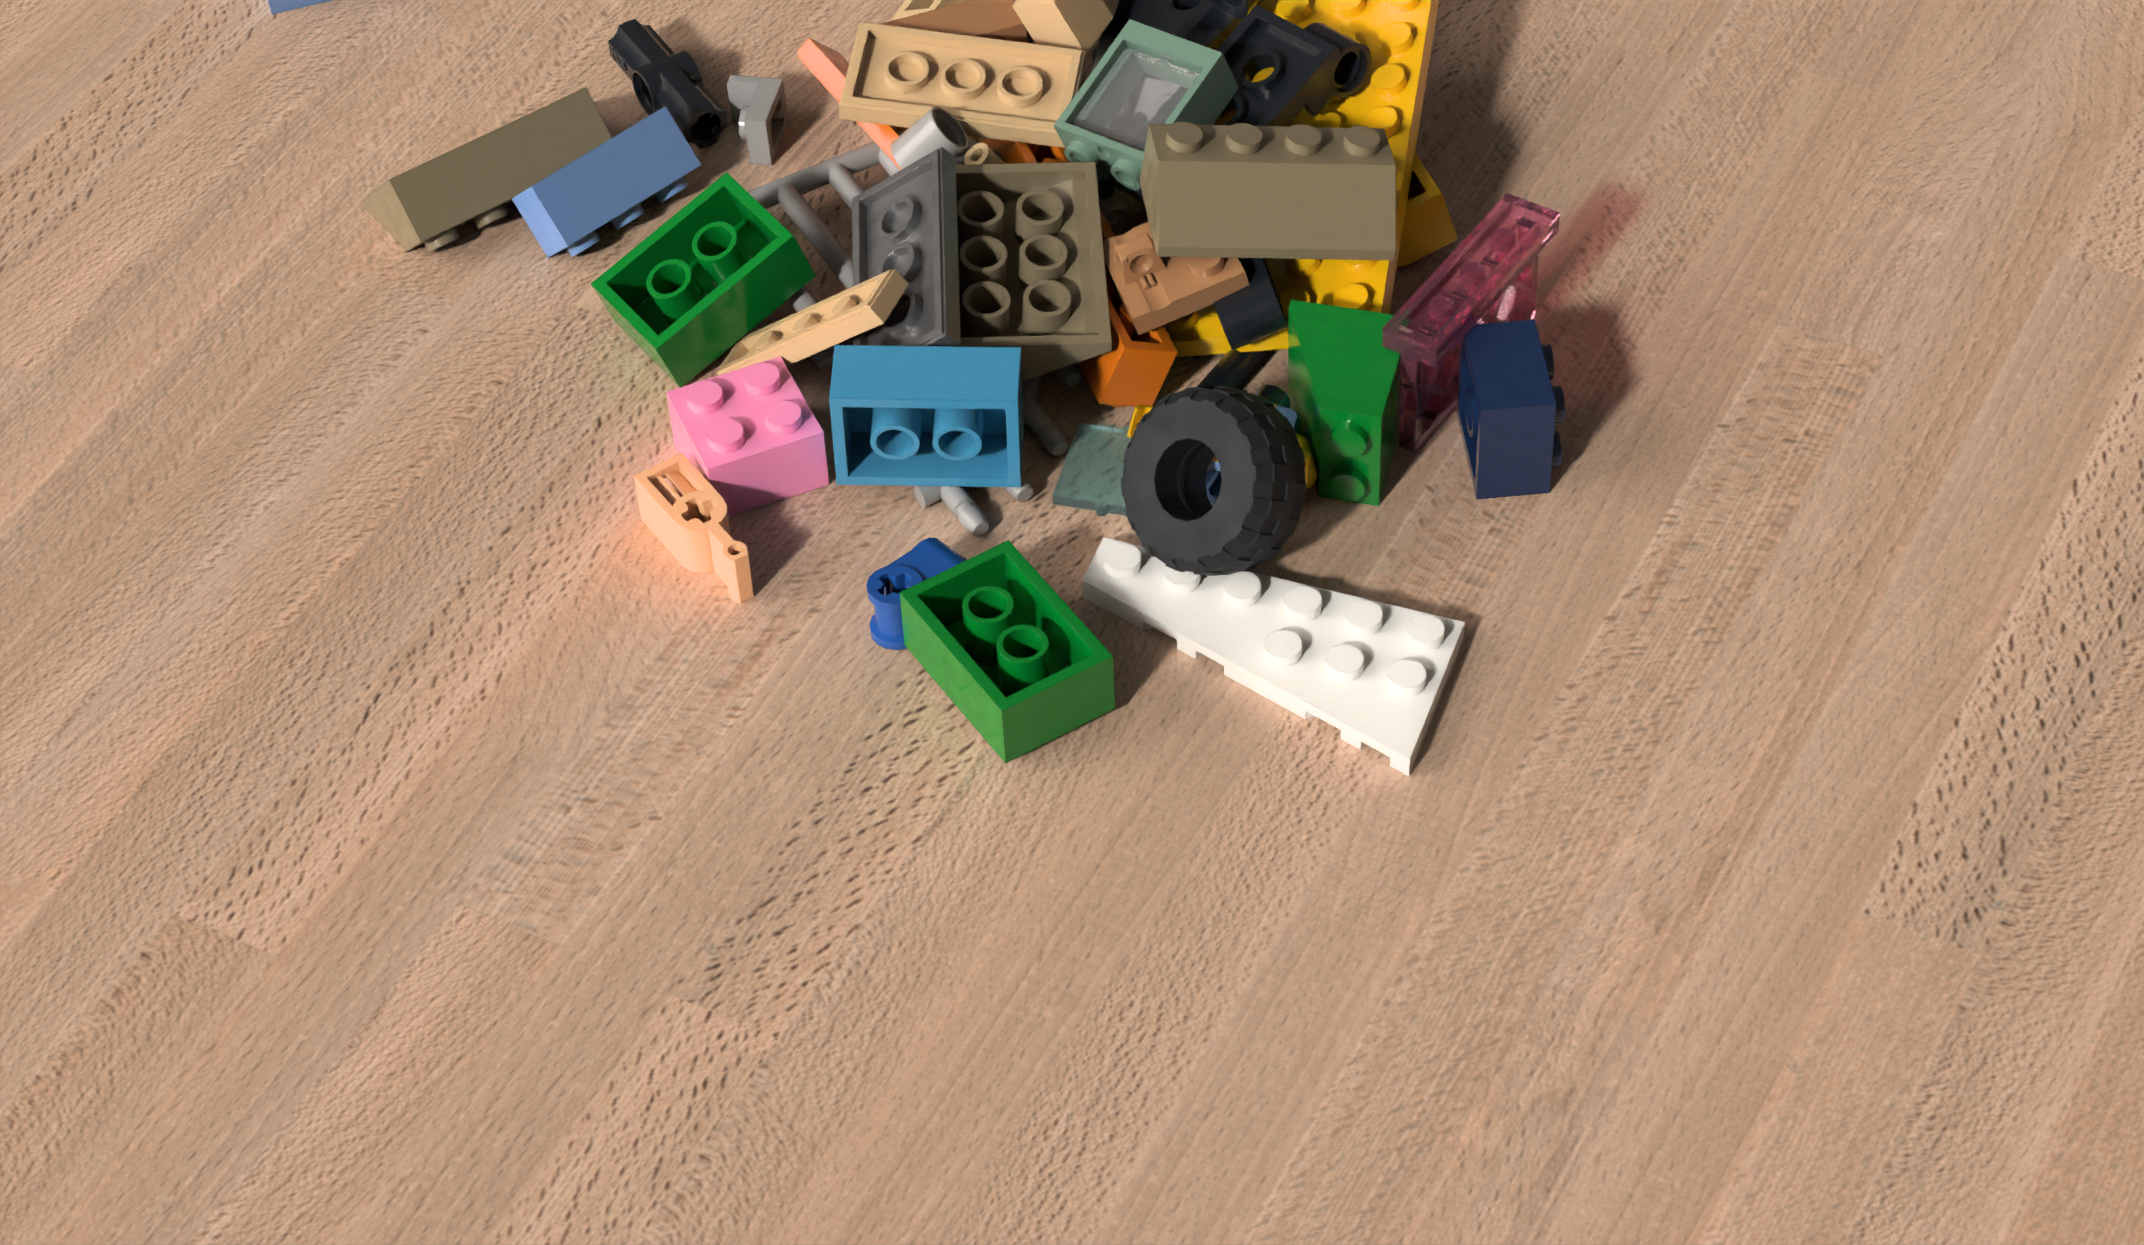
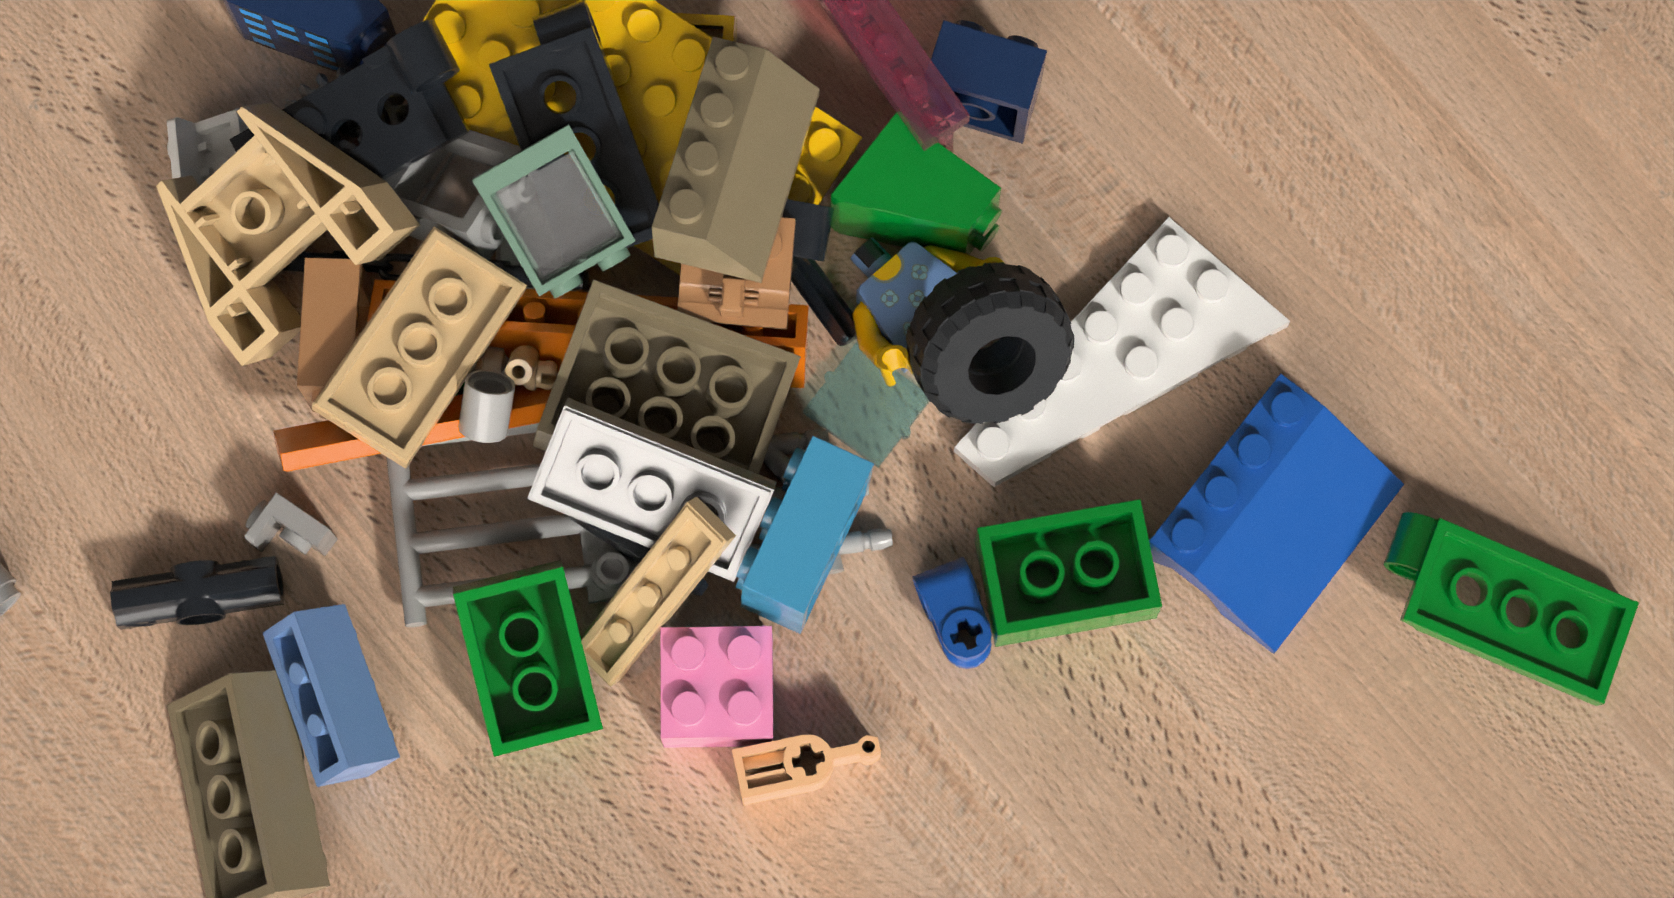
camera: 70 degrees left, 30 degrees up
none -> blue piece [1149,373,1404,654]
none -> green hinge [1383,512,1639,706]

